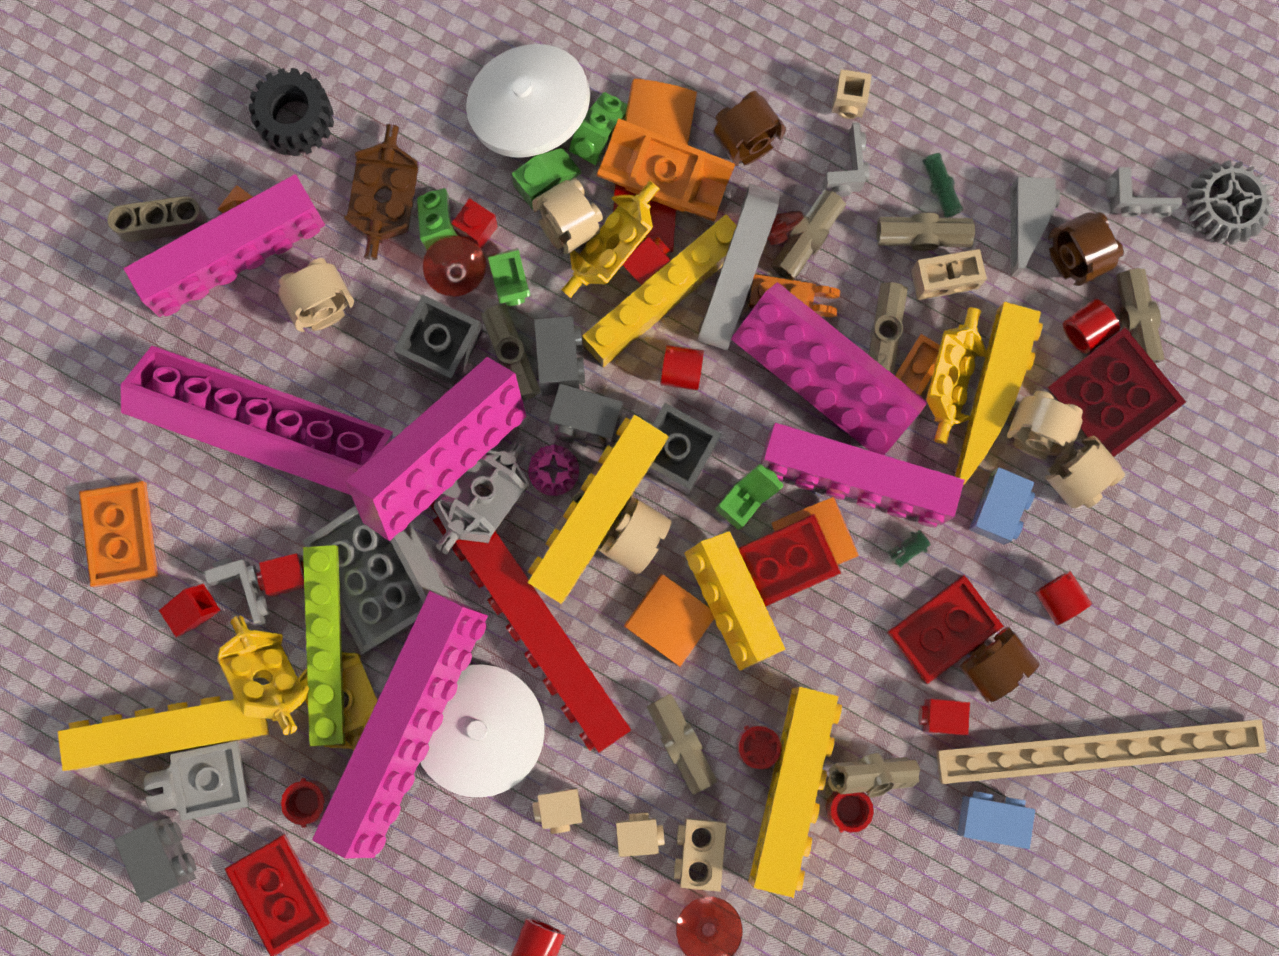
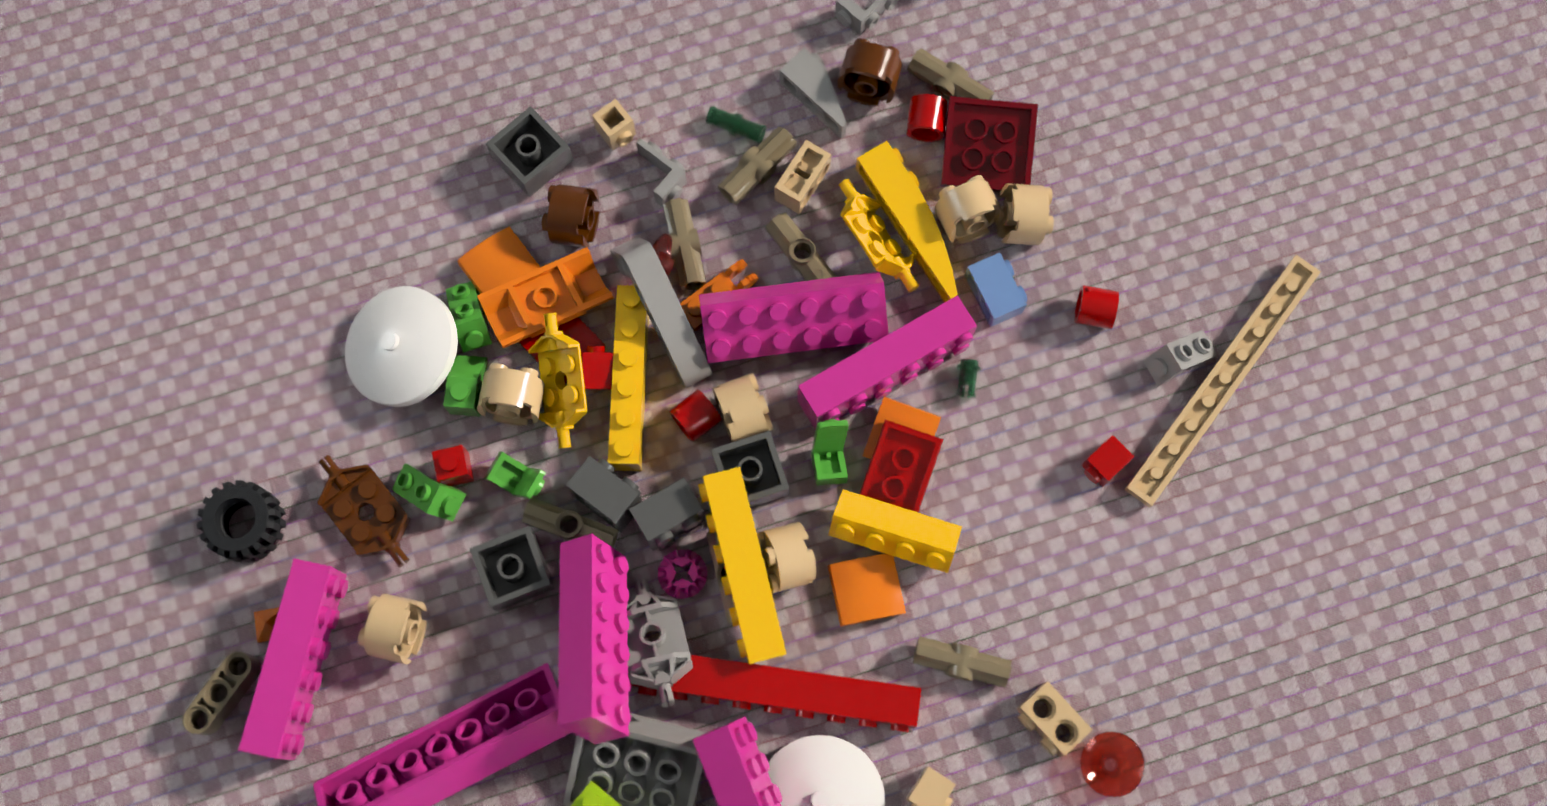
camera: 40 degrees left, 5 degrees down
clear red dish [422,236,486,297] -> none
tan brick [616,812,665,857] -> none
red piece [736,725,782,769] -> none
yellow brick [748,687,842,898] -> none
red piece [825,791,874,833] -> none
dark tan piece [828,753,921,798] -> none
red tile [886,574,1004,684] -> none
orange hinge [895,334,940,396] -> none
medium blue brick [957,791,1035,849] -> none
reddish brown brick [959,627,1040,703] -> none
none -> dark grey brick [486,106,574,197]
none -> tan brick [712,373,773,442]
none -> light grey bracket [1143,330,1217,387]

